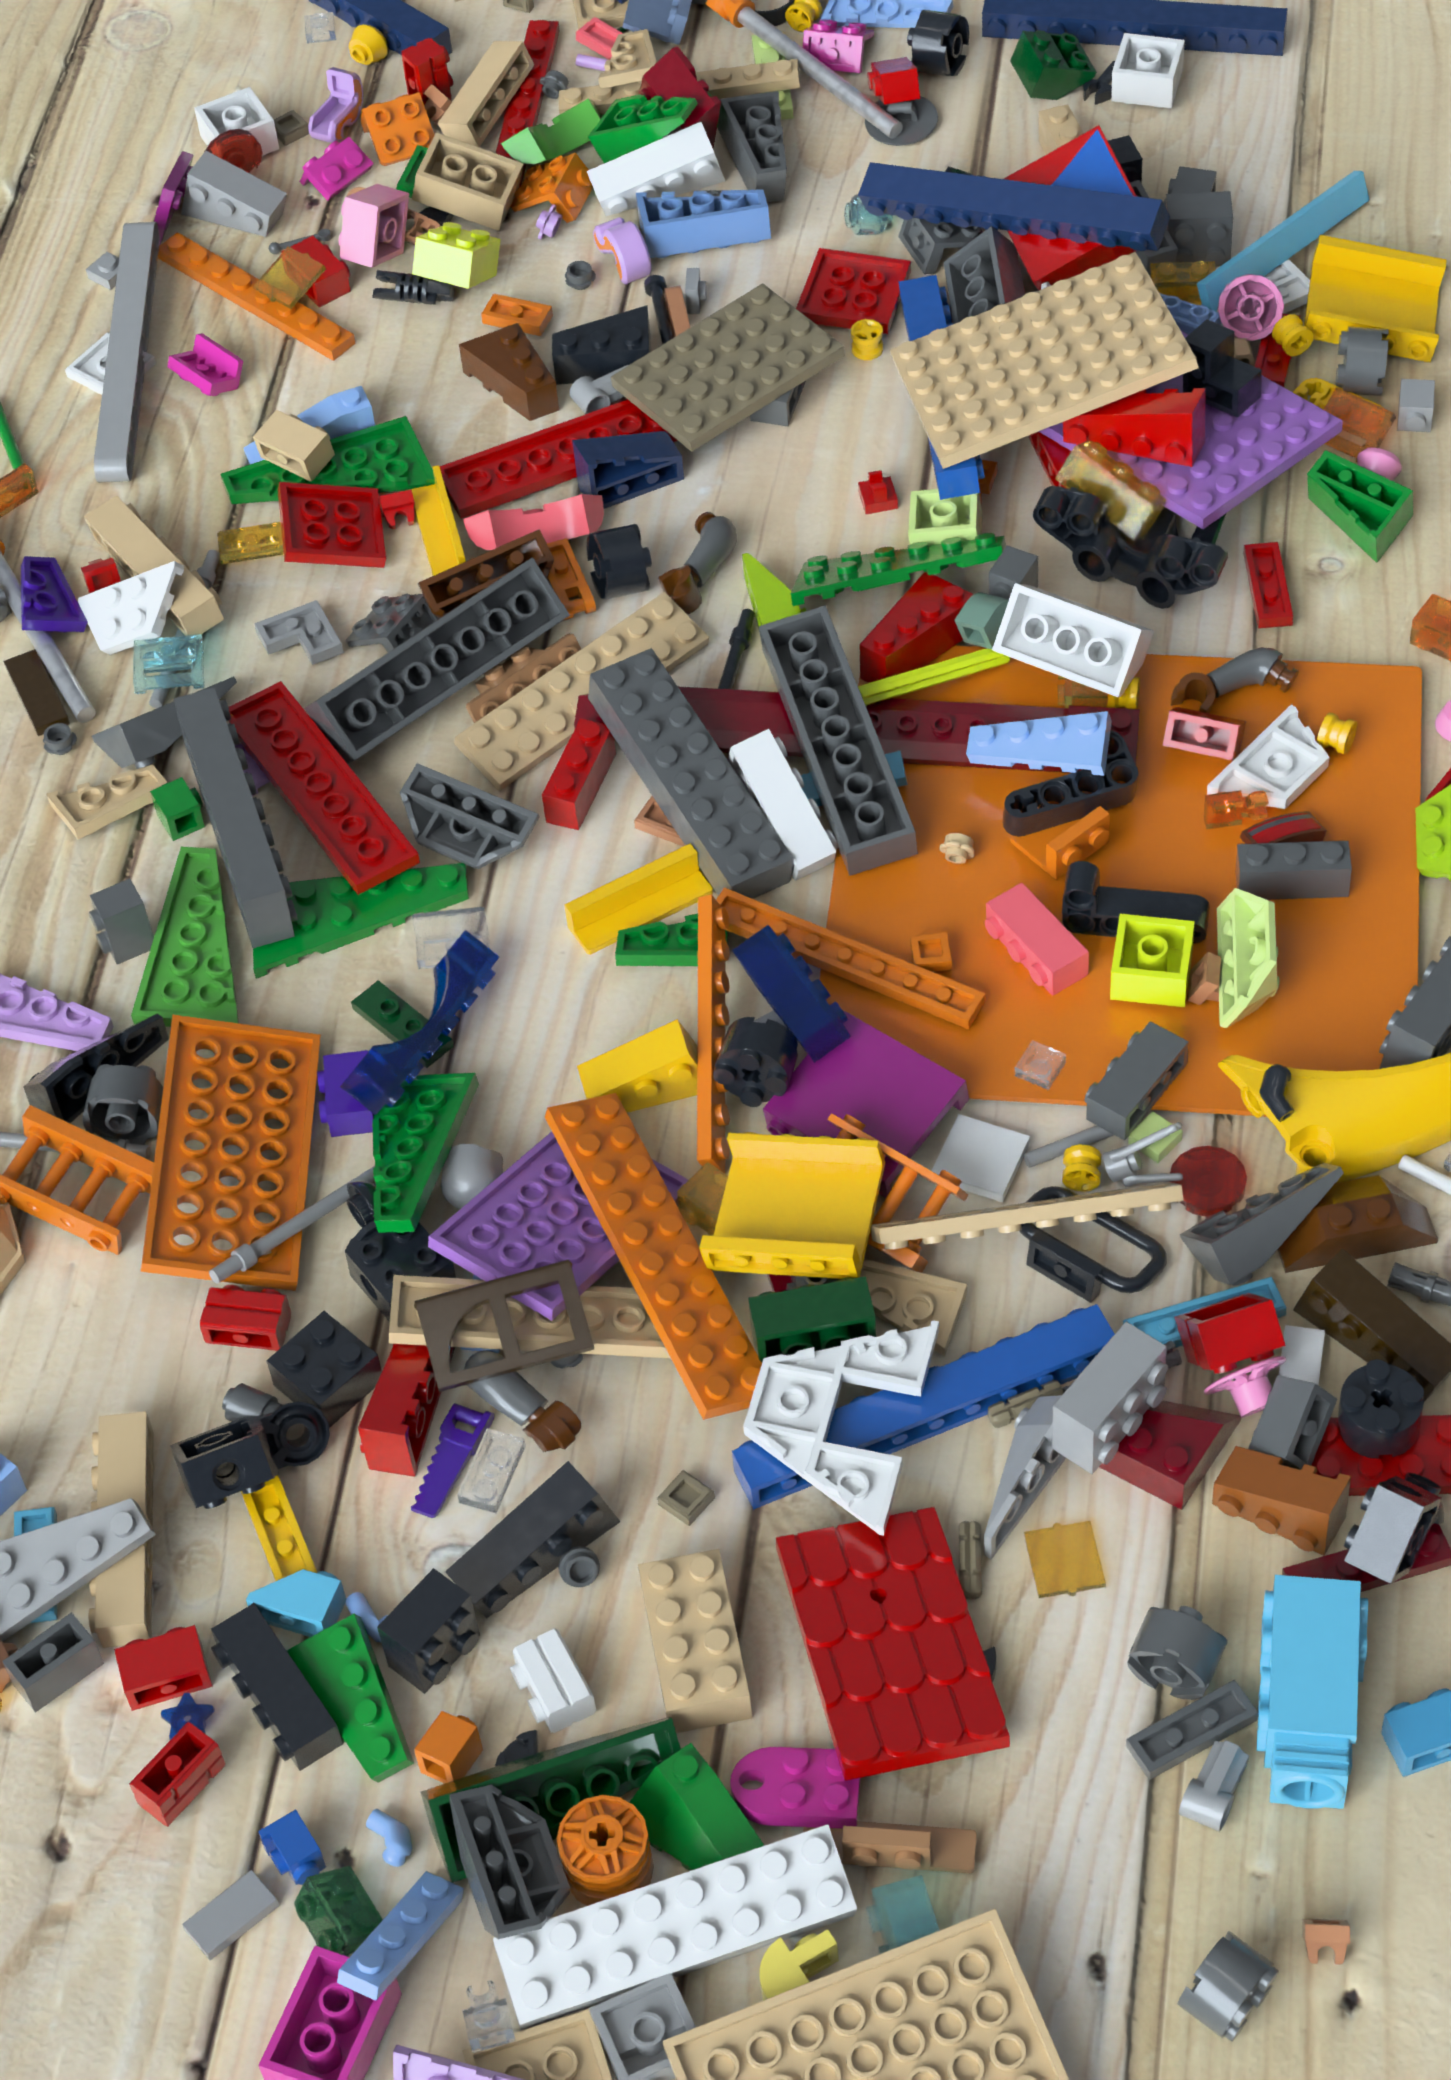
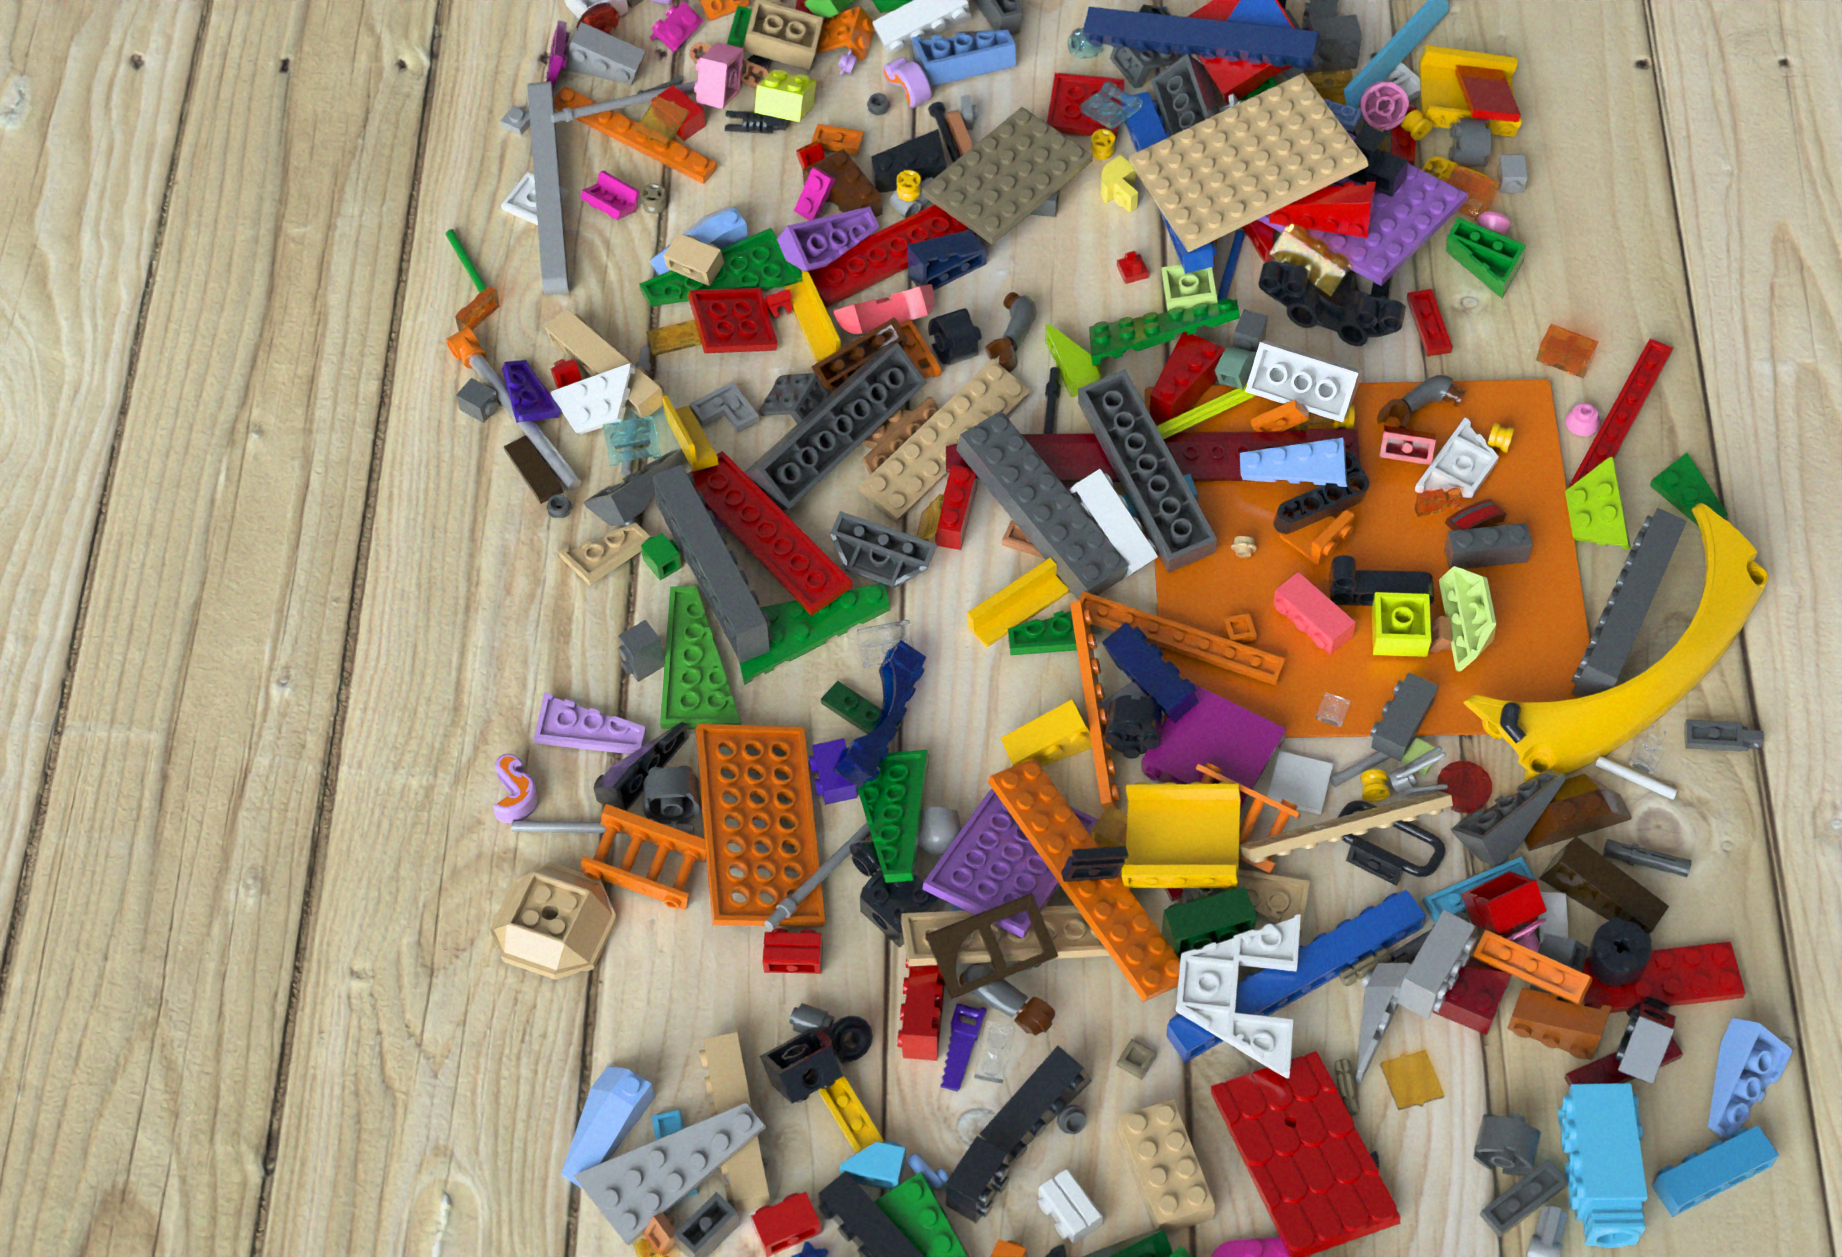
camera: 10 degrees left, 5 degrees up
black brick [266,1310,382,1428] -> none
none -> light grey bar [550,81,696,123]
none -> dark tan wheel [641,183,667,214]
none -> yellow panel [662,395,719,471]
none -> medium lavender wedge [777,206,880,271]
none -> dark pink plate [794,168,836,221]
none -> red tile [796,141,825,170]
none -> yellow wheel [896,170,921,201]
none -> clear yellow piece [916,494,944,541]
none -> black plate [1061,846,1129,882]
none -> clear light blue plate [1080,81,1143,130]
none -> light yellow brick [1101,155,1138,212]
none -> blue bar [1217,230,1245,302]
none -> orange plate [1251,400,1310,432]
none -> red tile [1455,65,1521,123]
none -> orange plate [1473,930,1593,1005]

